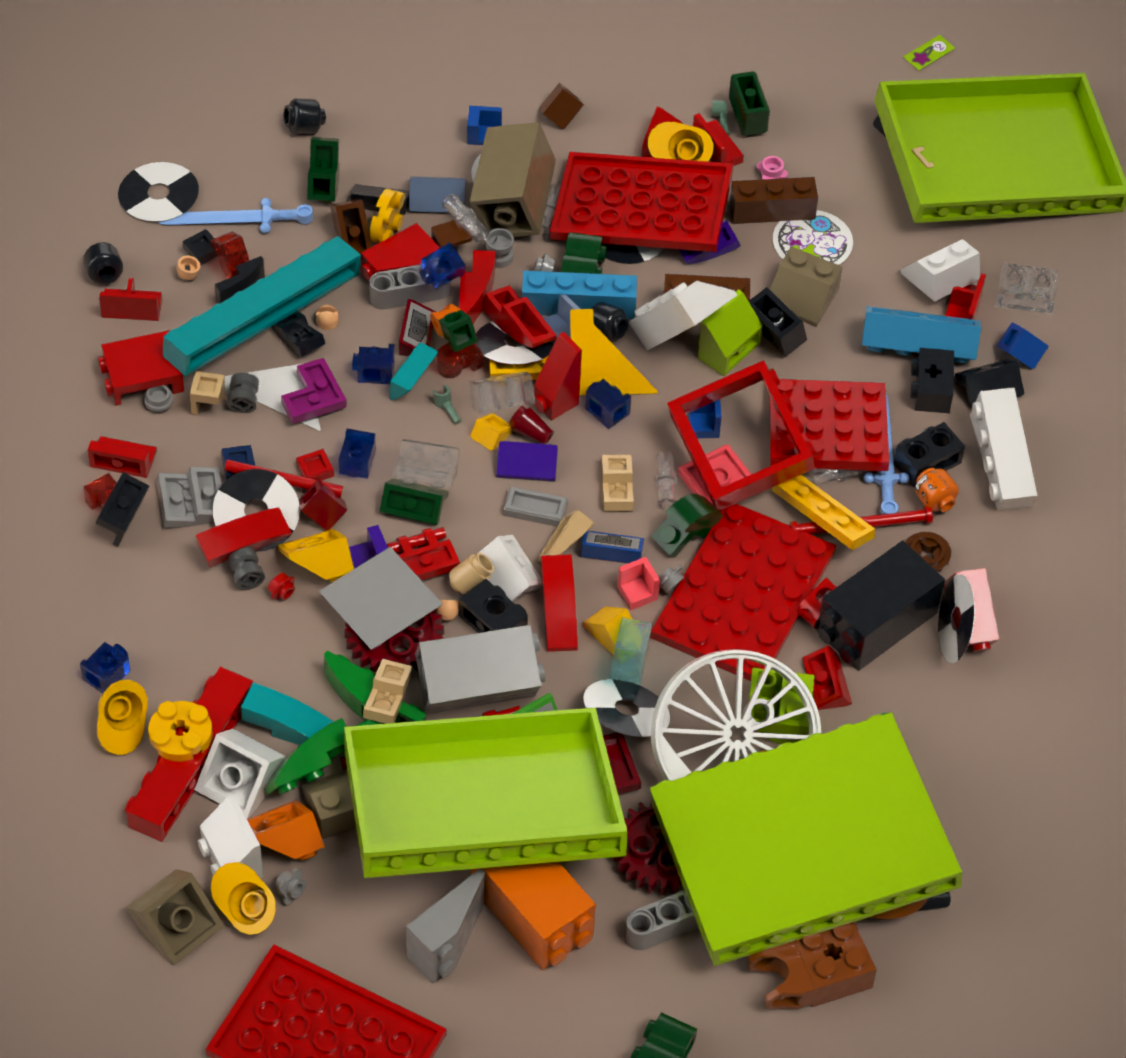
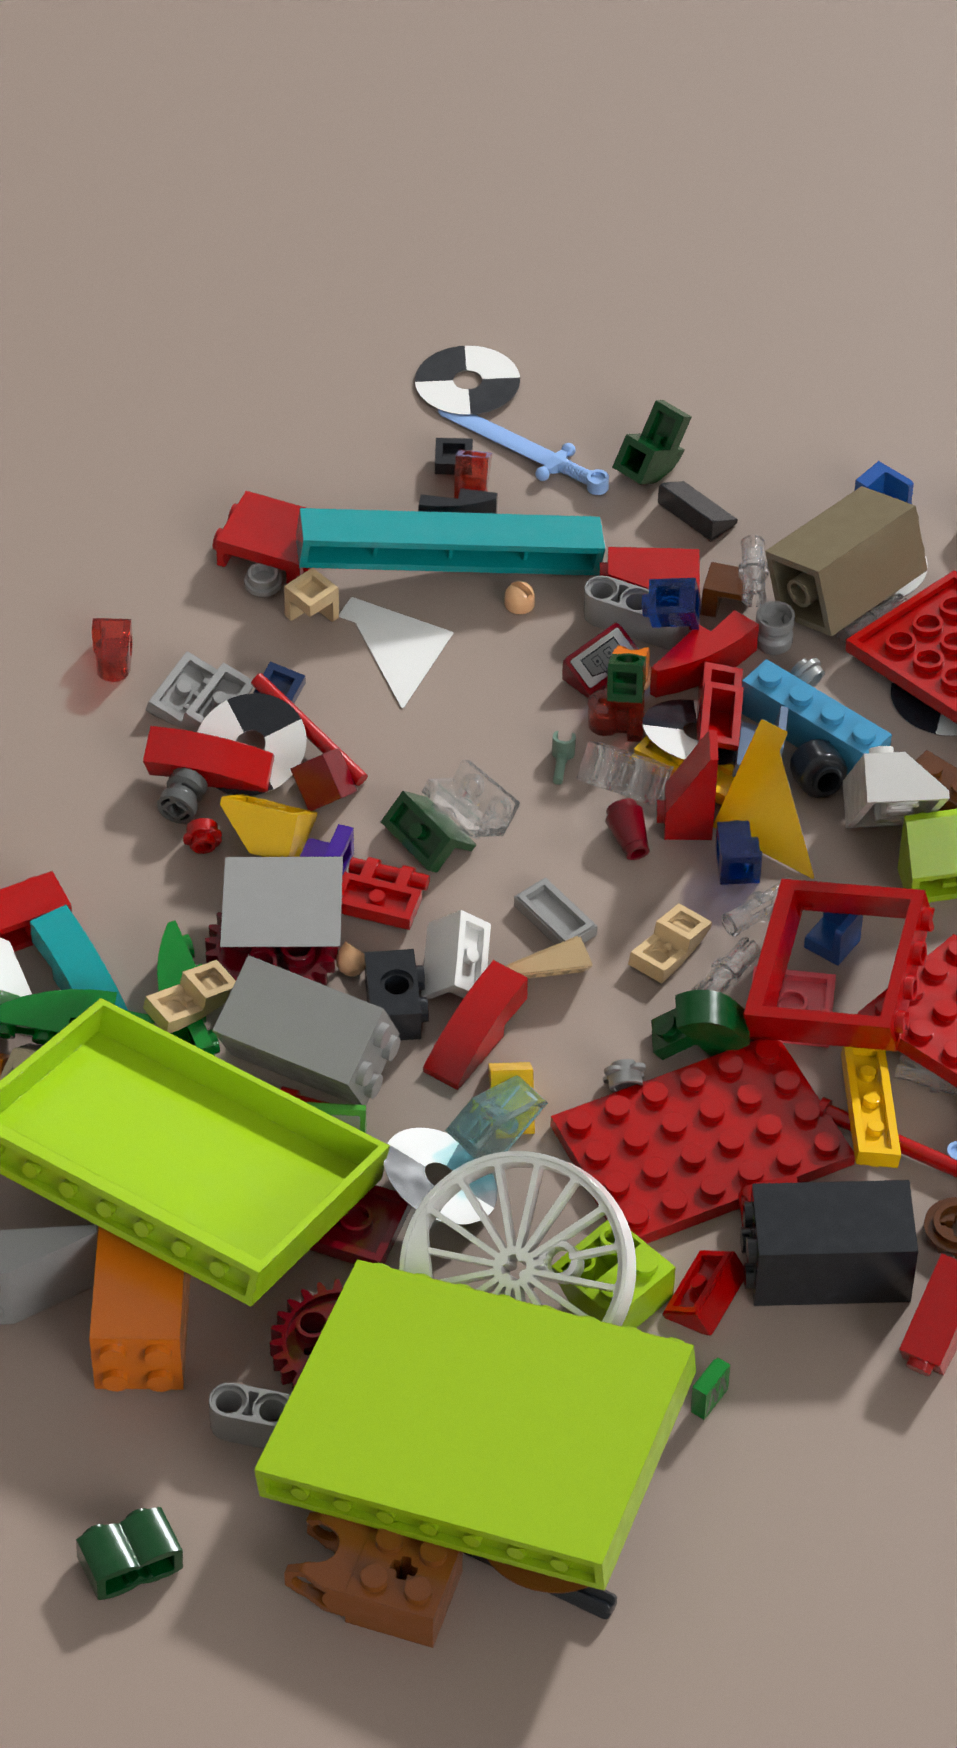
camera: 40 degrees right, 5 degrees down
black head [83,242,123,284] -> none
red panel [87,436,157,478] -> none
black panel [96,472,149,547] -> none
red panel [99,278,162,321] -> none
light nougat hinge [176,256,200,280] -> none
dark grey wheel [227,373,259,413] -> none
black slope [271,311,326,357] -> none
magenta plate [281,358,347,424] -> none
black head [283,98,326,135] -> none
red tile [296,449,335,481] -> none
reddish brown slope [330,199,372,259] -> none
clear blue brick [339,428,376,479] -> none
clear blue brick [352,344,395,385] -> none
yellow plate [370,188,405,244] -> none
teal slope [389,342,438,401] -> none
sand blue panel [409,176,466,213] -> none
tan brick [449,552,494,595] -> none
yellow slope [470,413,514,451] -> none
dark purple slope [496,441,558,481] -> none
dark green brick [561,232,607,274] -> none
blue slope [581,531,644,563] -> none
coral panel [617,557,660,610] -> none
sticker [938,574,974,663] -> none
none -> clear pin [721,877,791,937]

